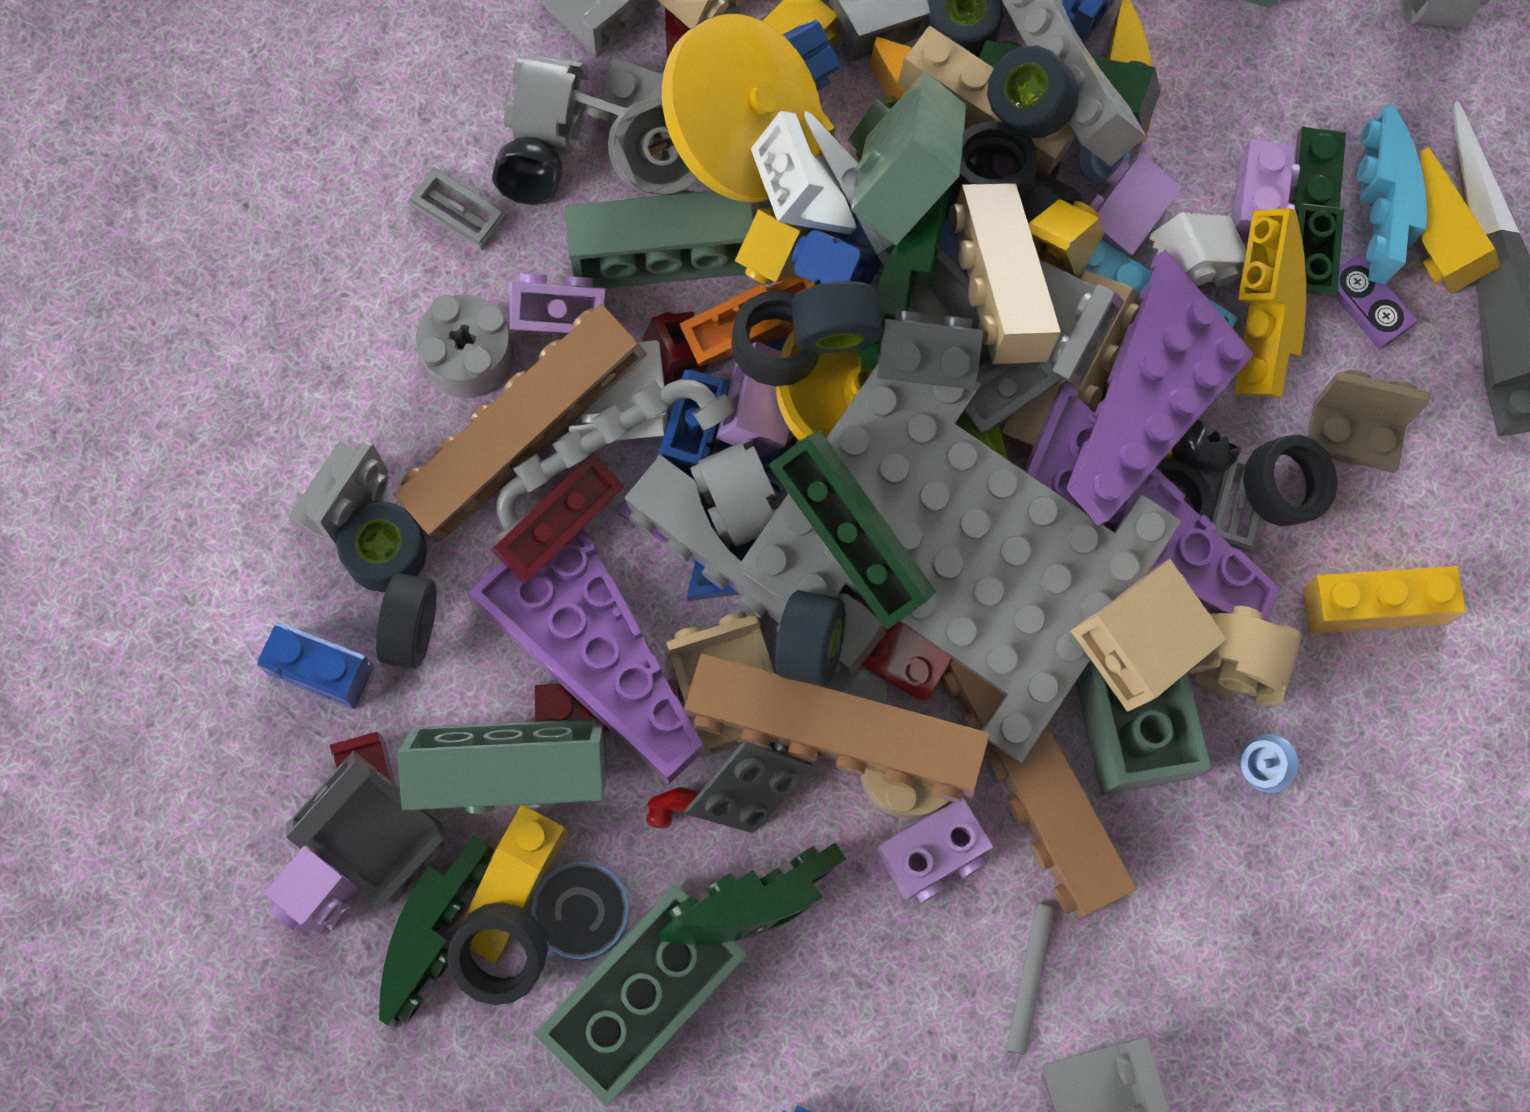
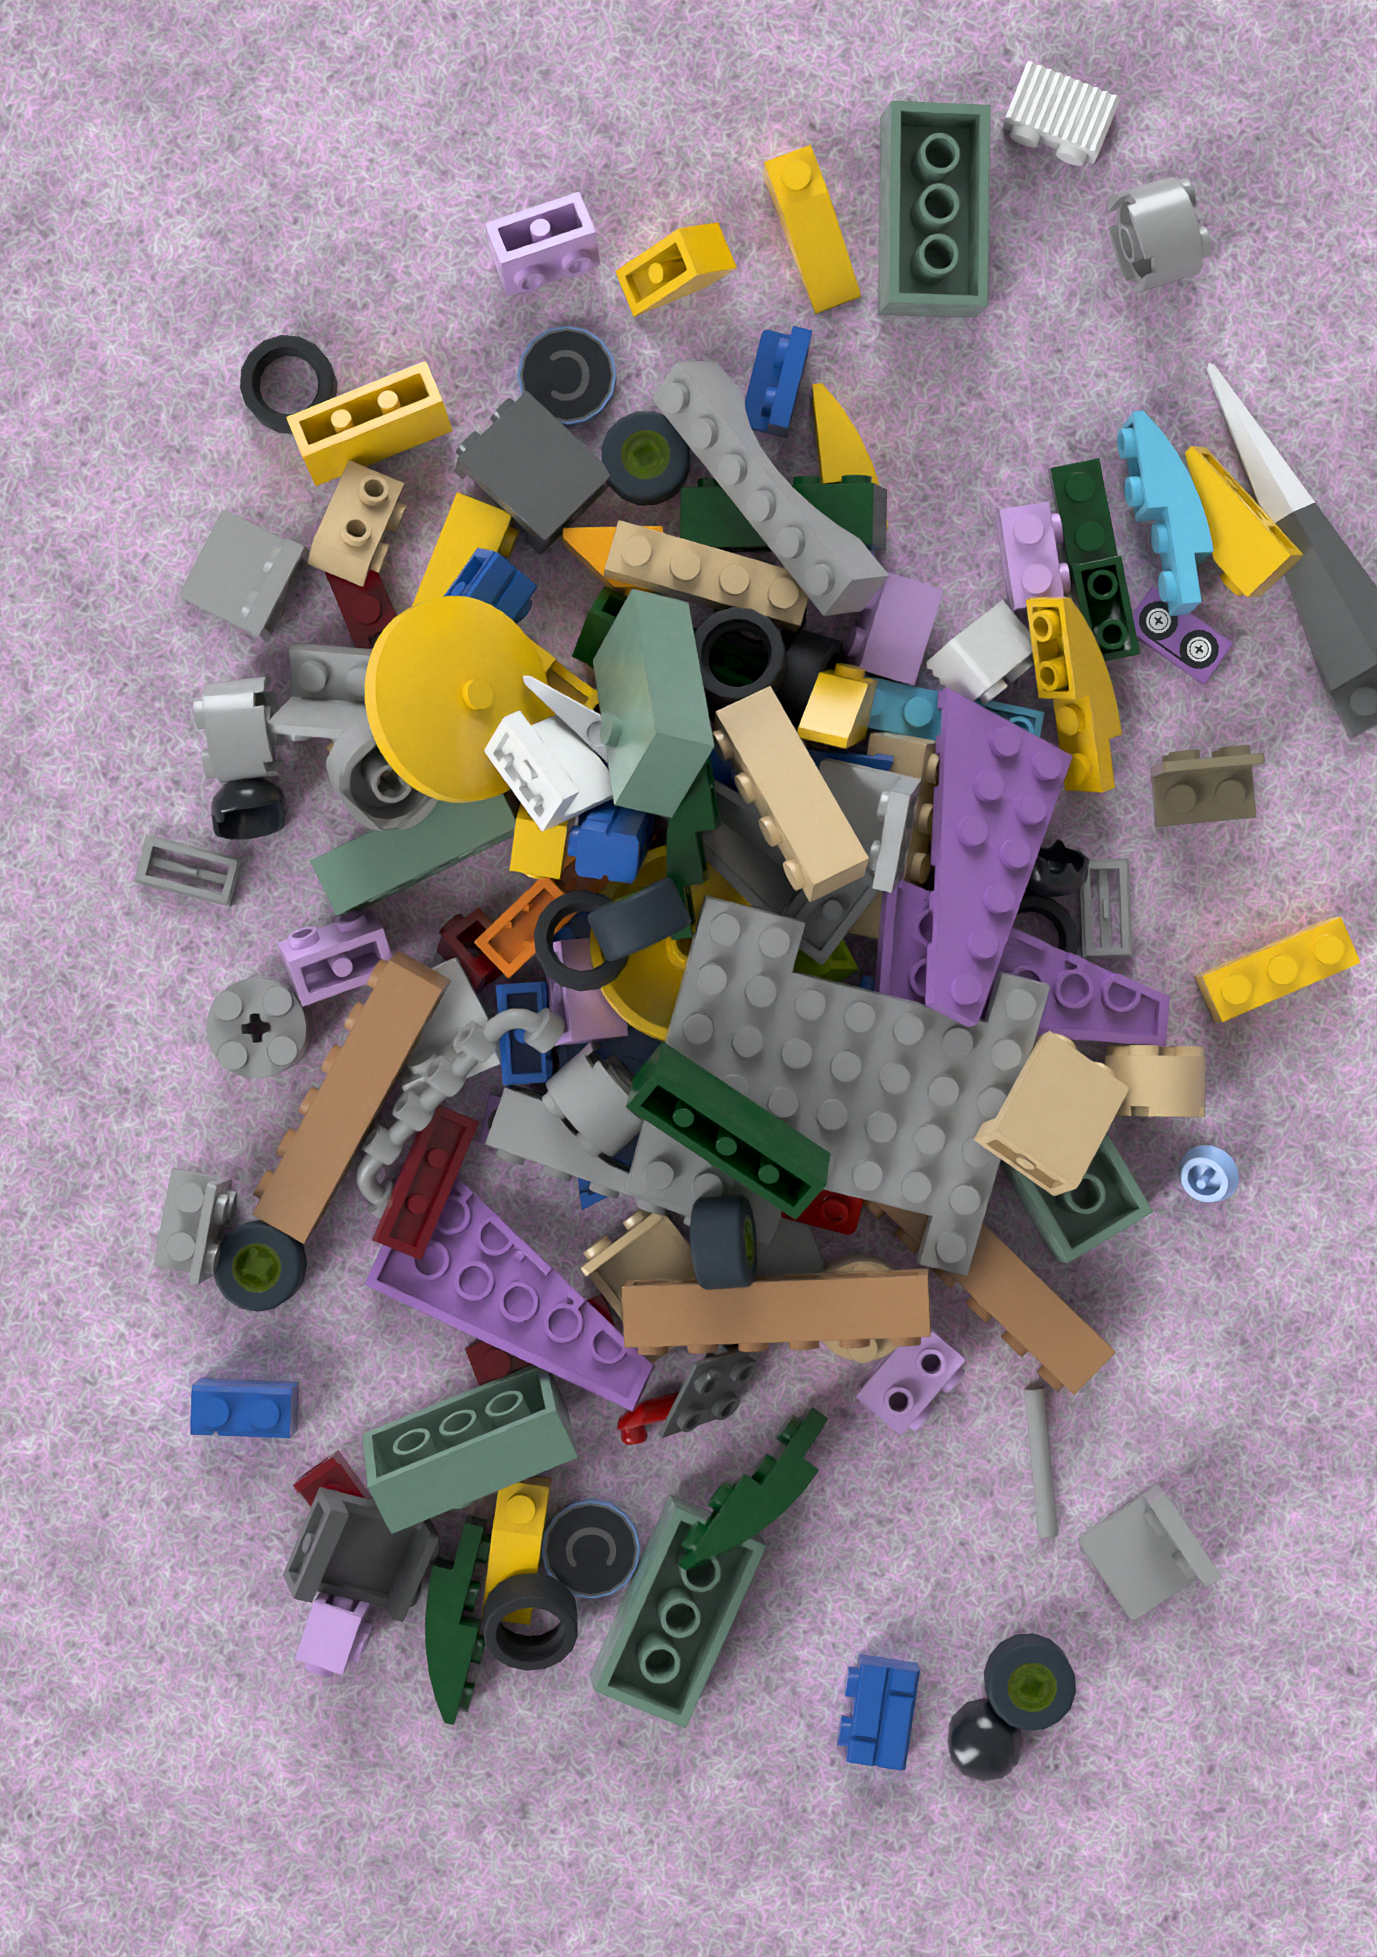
camera: 20 degrees left, 15 degrees up
black tyre [376,573,437,669] -> none
dark grey bracket [877,310,983,390] -> none
black wheel [987,45,1079,138] -> none
black tyre [1243,434,1338,527] -> none

